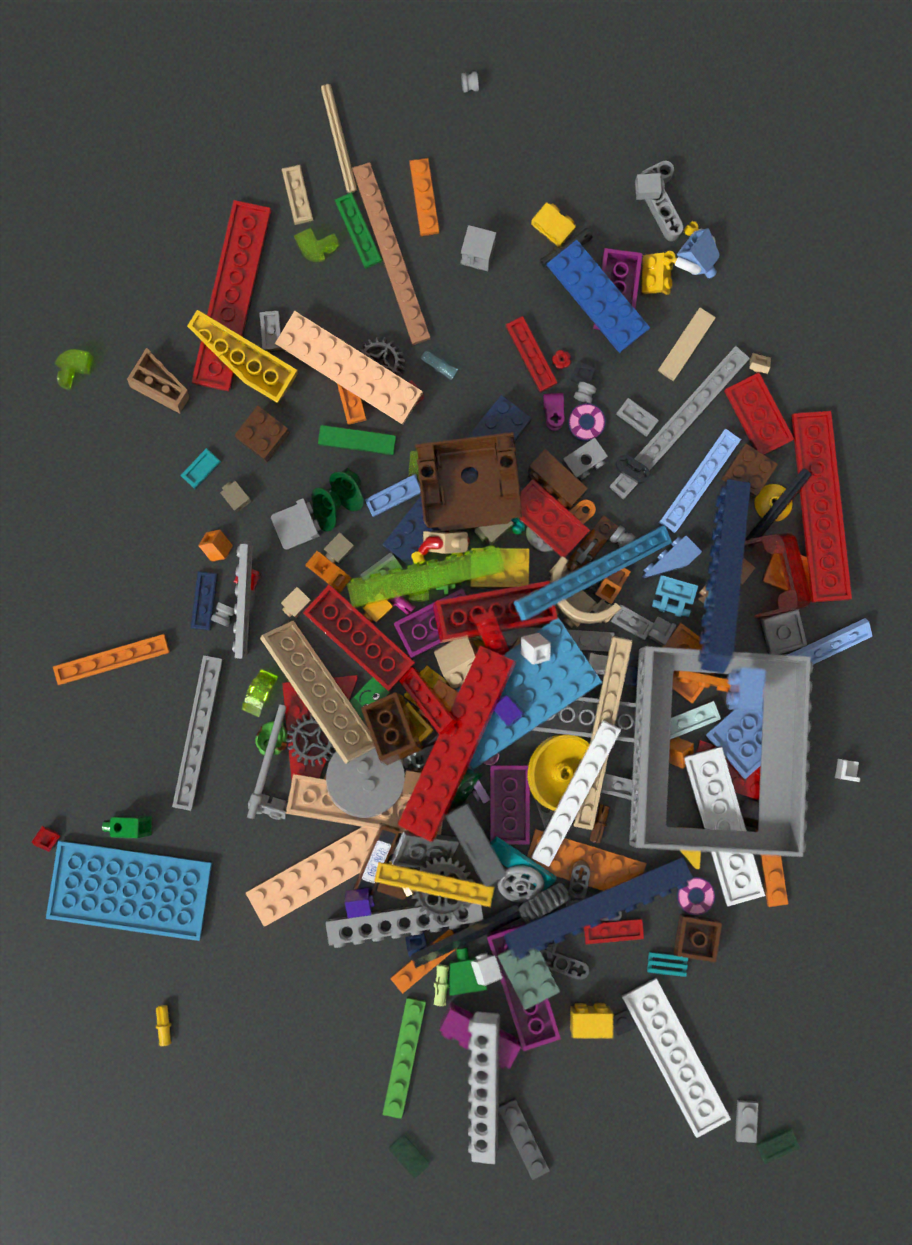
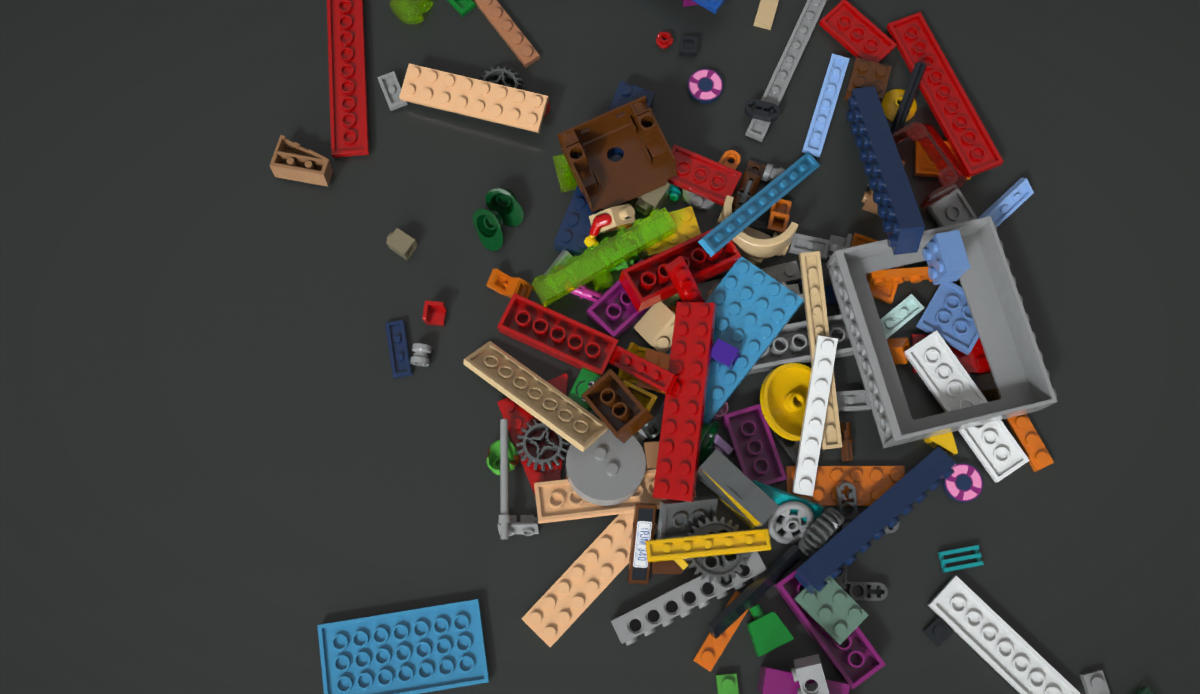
camera: 15 degrees left, 10 degrees down
red plate [32,826,60,852] -> none
orange plate [53,634,170,685] -> none
clear neon green brick [55,349,93,390] -> none
green torso [102,816,152,838] -> none
light grey plate [172,655,223,811] -> none
teal tile [180,448,221,489] -> none
yellow wedge [187,310,298,403] -> none
orange panel [198,530,233,561] -> none
light grey plate [232,541,253,659] -> none
reddish brown brick [234,406,290,462] -> none
clear neon green brick [242,669,278,717] -> none
light grey bracket [271,499,321,550] -> none
tan brick [281,587,312,618] -> none
green tile [318,425,396,455] -> none
dark tan brick [324,533,355,564] -> none
orange plate [337,383,366,425] -> none
dark purple brick [345,888,374,919] -> none
light orange brick [363,593,394,623] -> none
medium blue tile [365,474,421,517] -> none
dark blue plate [405,933,427,957] -> none
clear light blue axle [421,351,458,380] -> none
yellowish green pin [434,964,449,1006] -> none
white brick [471,953,502,985] -> none
red plate [506,316,557,393] -> none
white panel [521,633,551,665] -> none
reddish brown brick [528,449,588,510] -> none
magenta piece [543,393,564,431] -> none
light grey brick [562,438,608,480] -> none
yellow brick [570,1003,613,1038] -> none
light grey wheel [574,382,597,404] -> none
red plate [584,918,644,944] -> none
light grey plate [616,398,659,437] -> none
medium blue slope [642,536,702,579] -> none
medium azure plate [651,575,698,617] -> none
reddish brown brick [674,914,722,963] -> none
white panel [835,759,860,782] -> none

